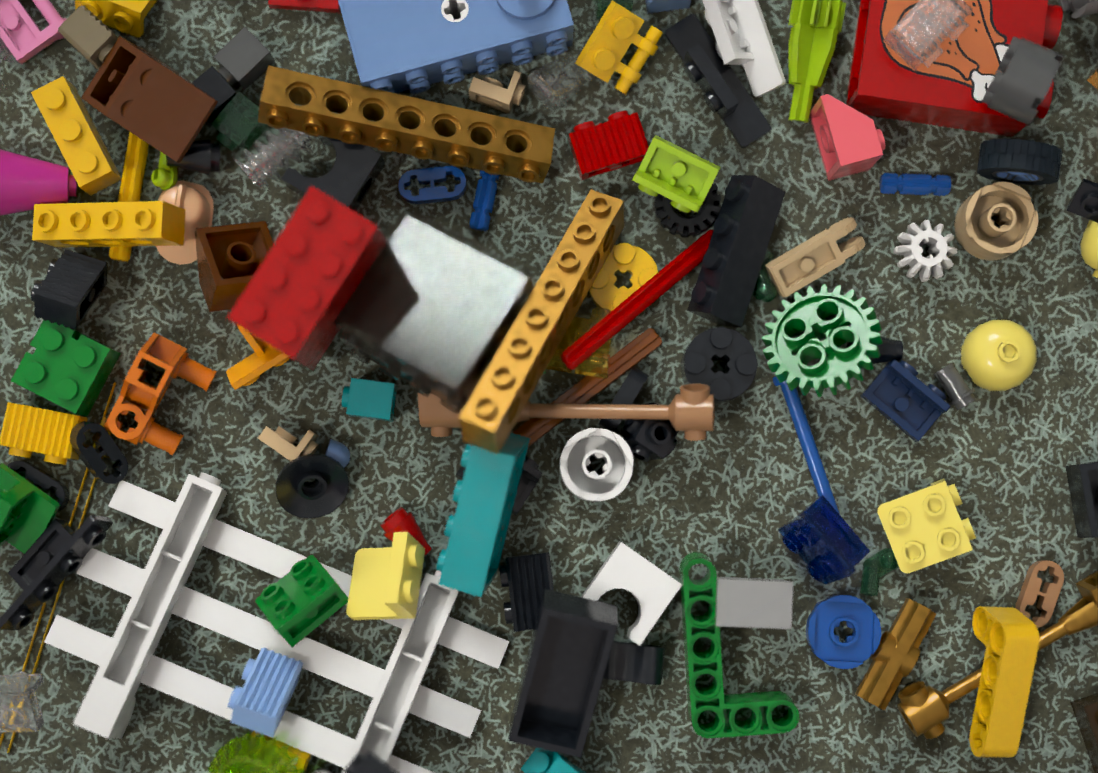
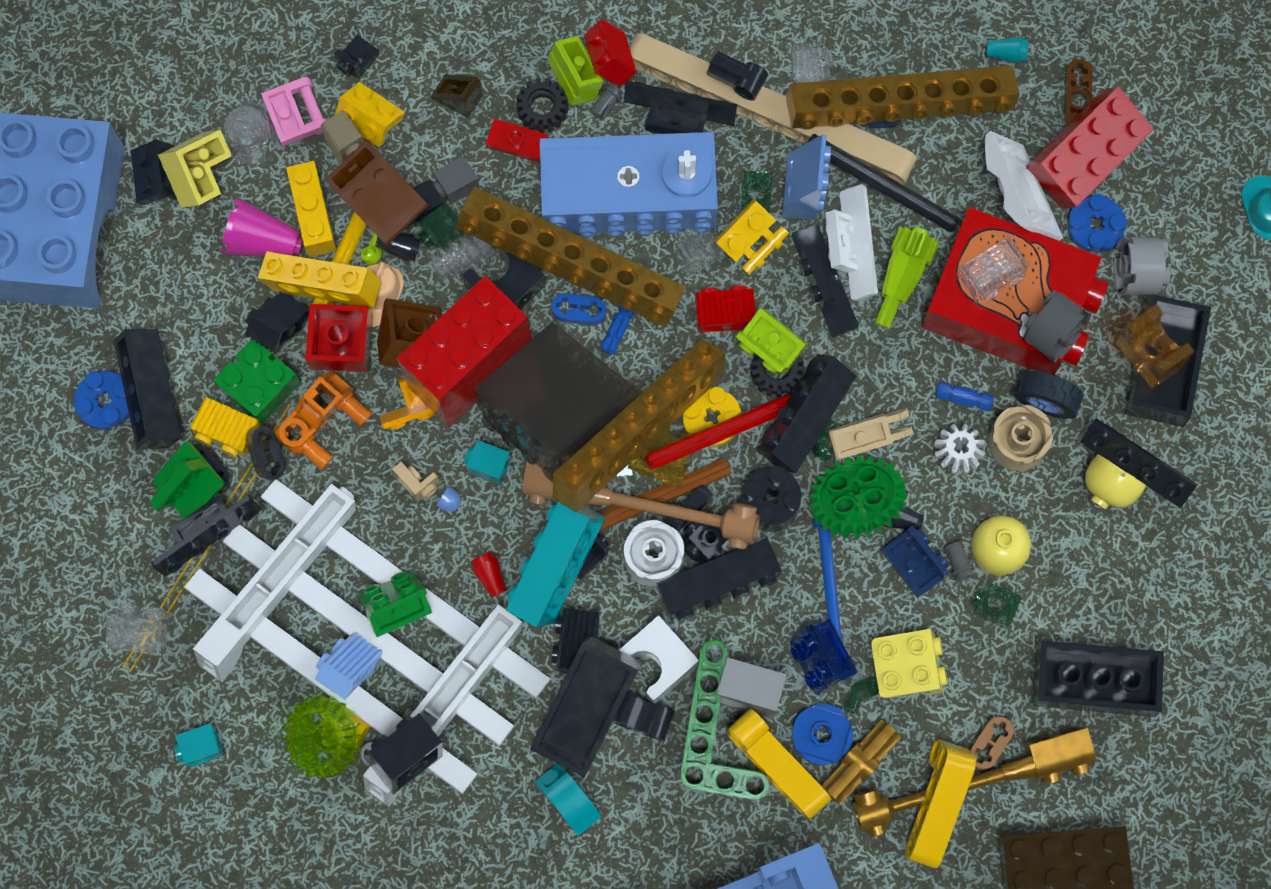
camera: 20 degrees right, 10 degrees down
black dish [275,454,349,518] -> none
light yellow bracket [346,532,425,620] -> none
tan bracket [469,71,526,114] -> none
coral slope [810,94,885,181] -> none
none -> red brick [305,304,372,372]
none -> black brick [656,538,782,622]
none -> yellow beam [727,708,832,821]
none -> clear green brick [972,582,1022,629]

